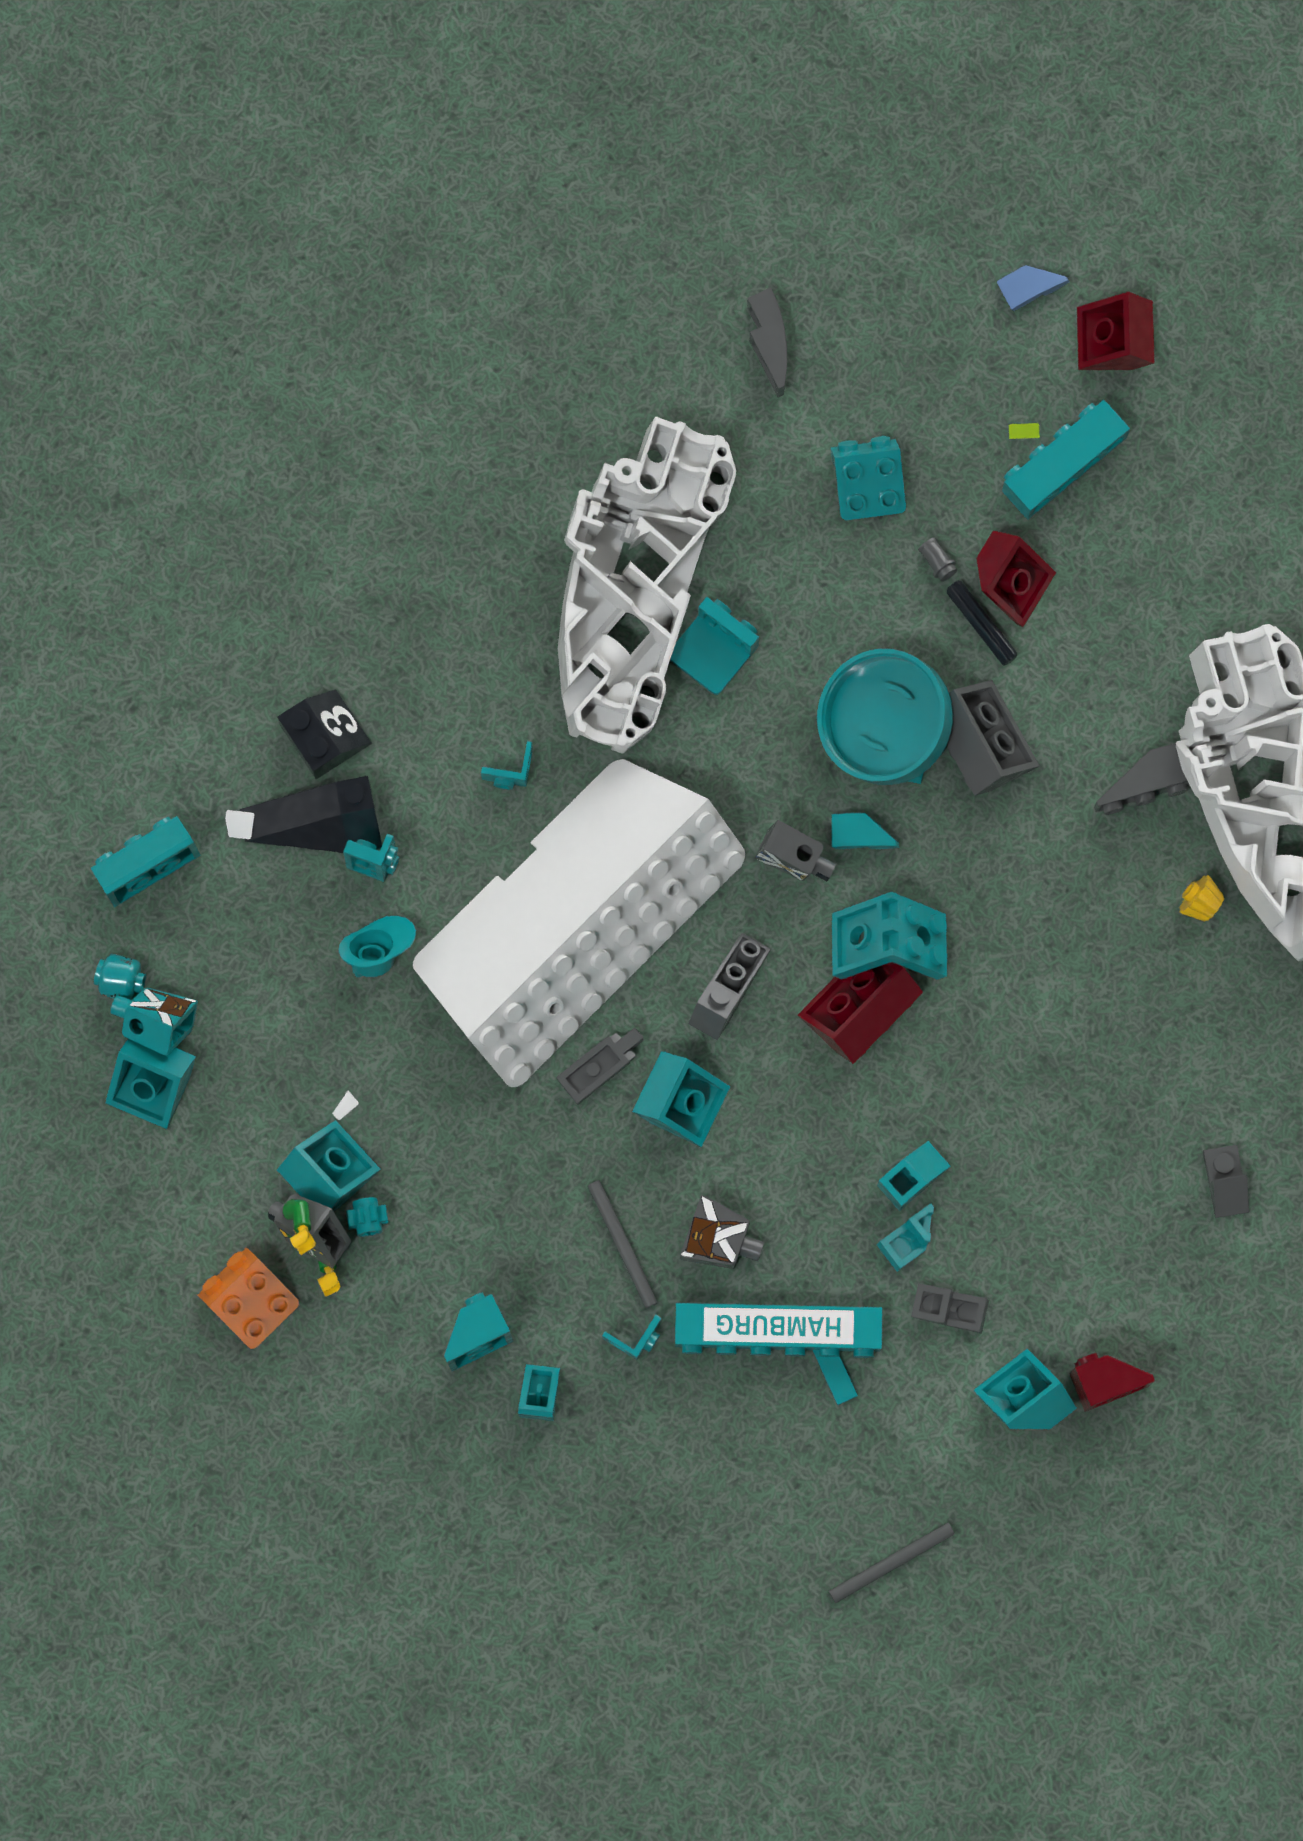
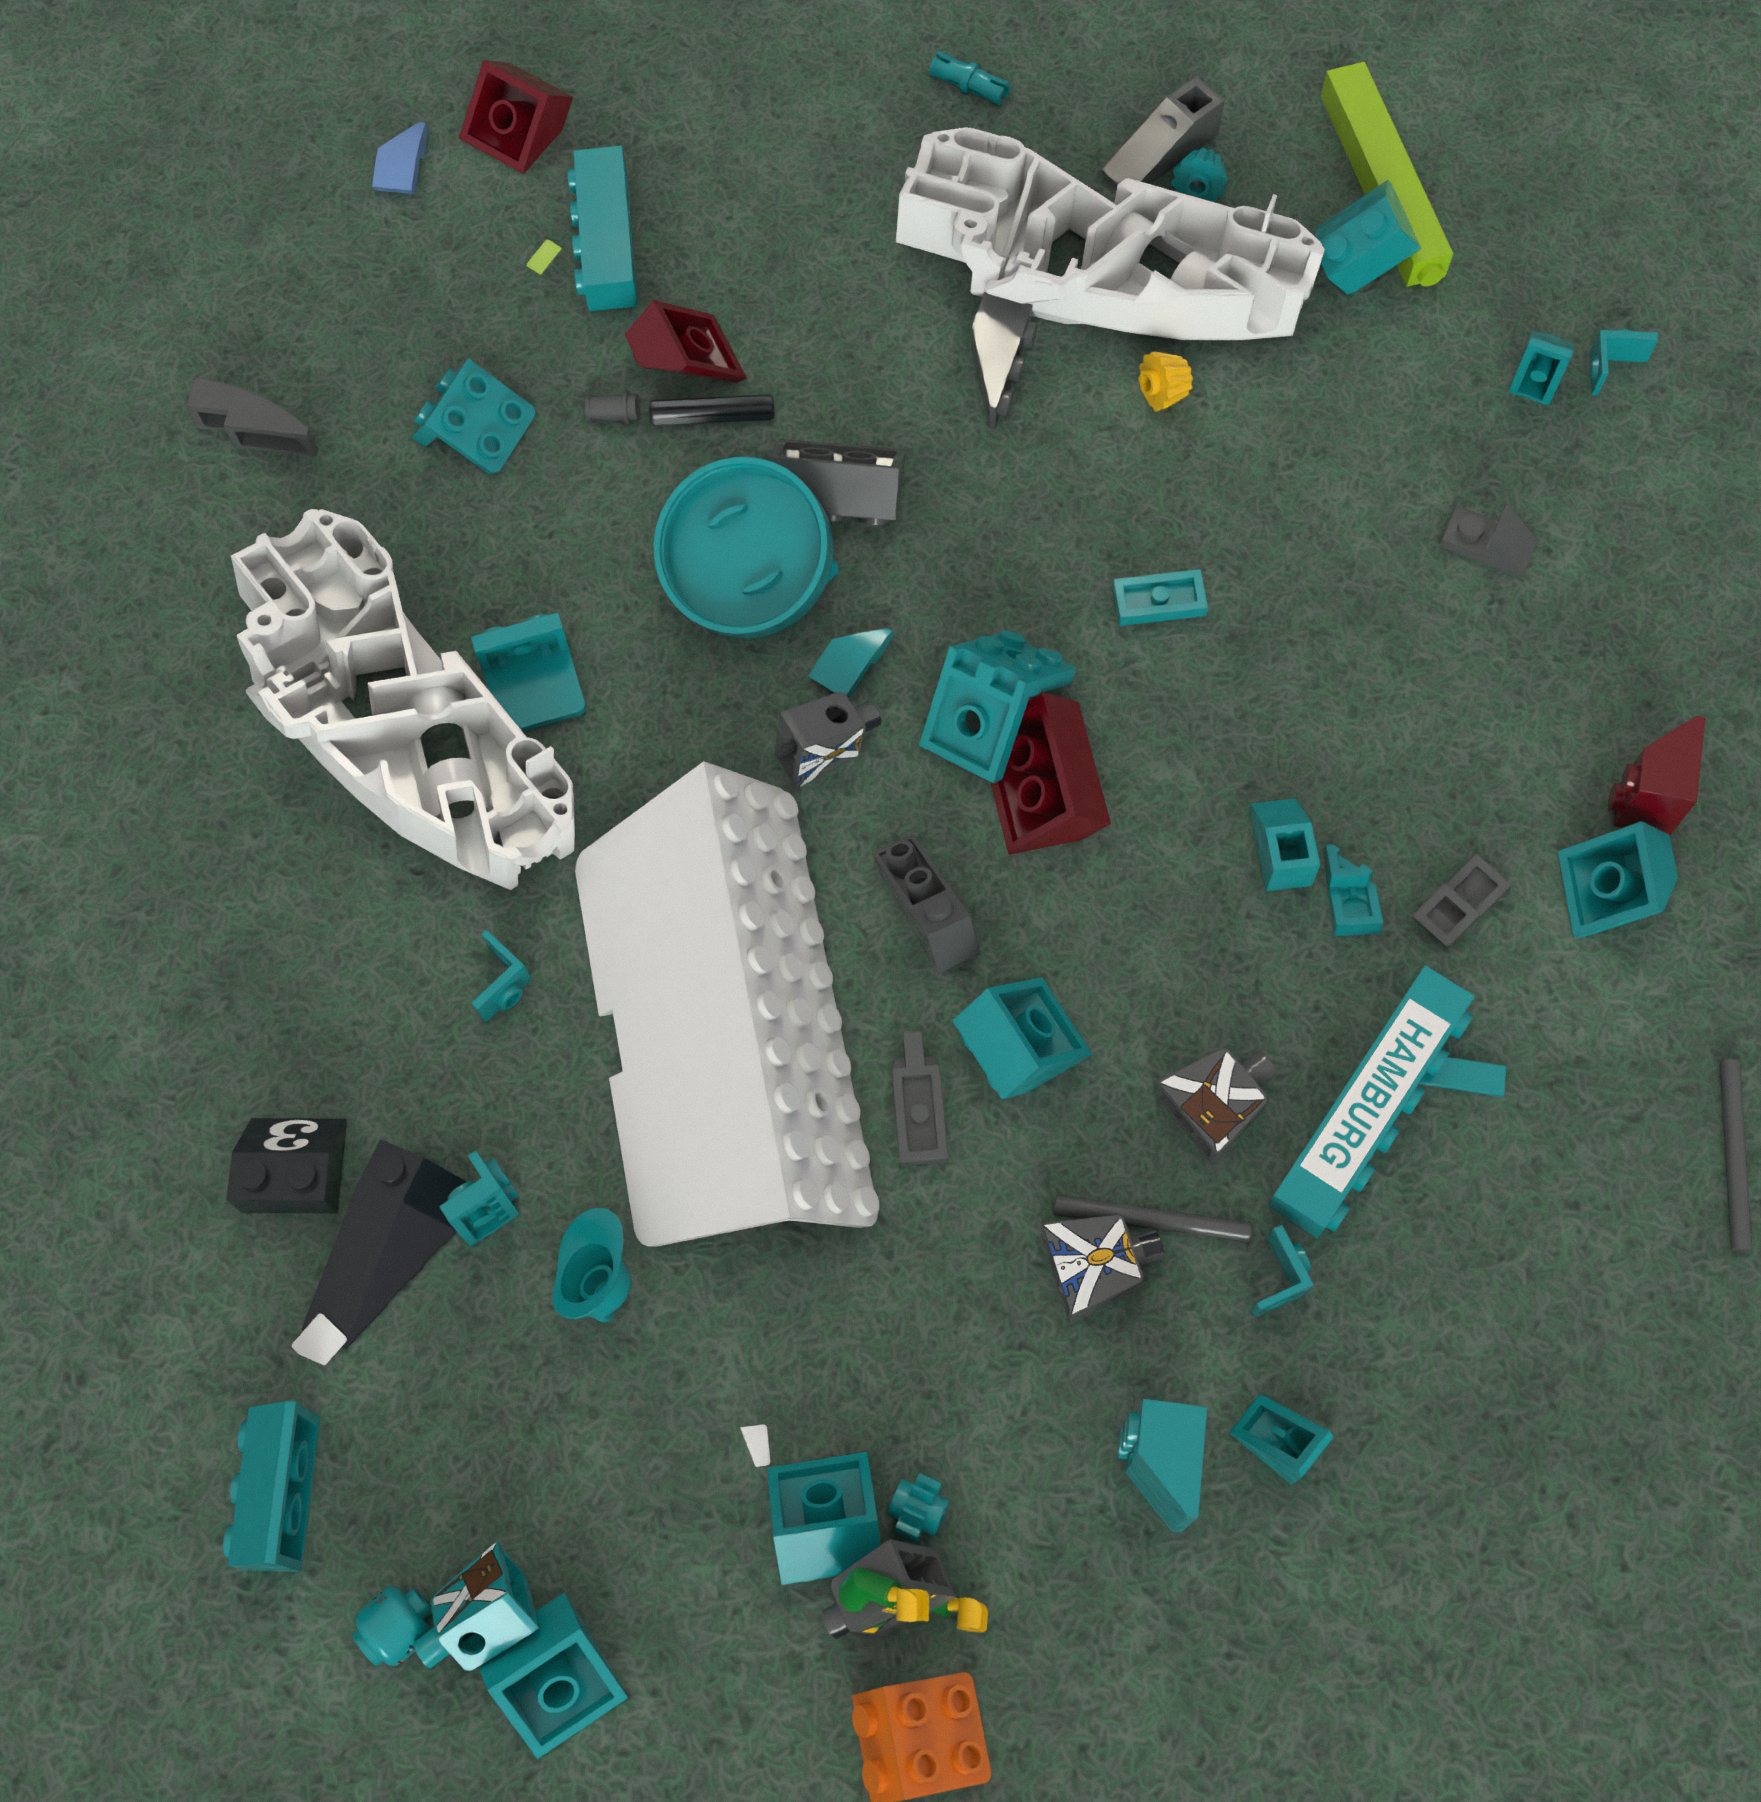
camera: 55 degrees left, 10 degrees down
none -> torso [1041,1215,1165,1323]
none -> teal plate [1112,569,1208,626]

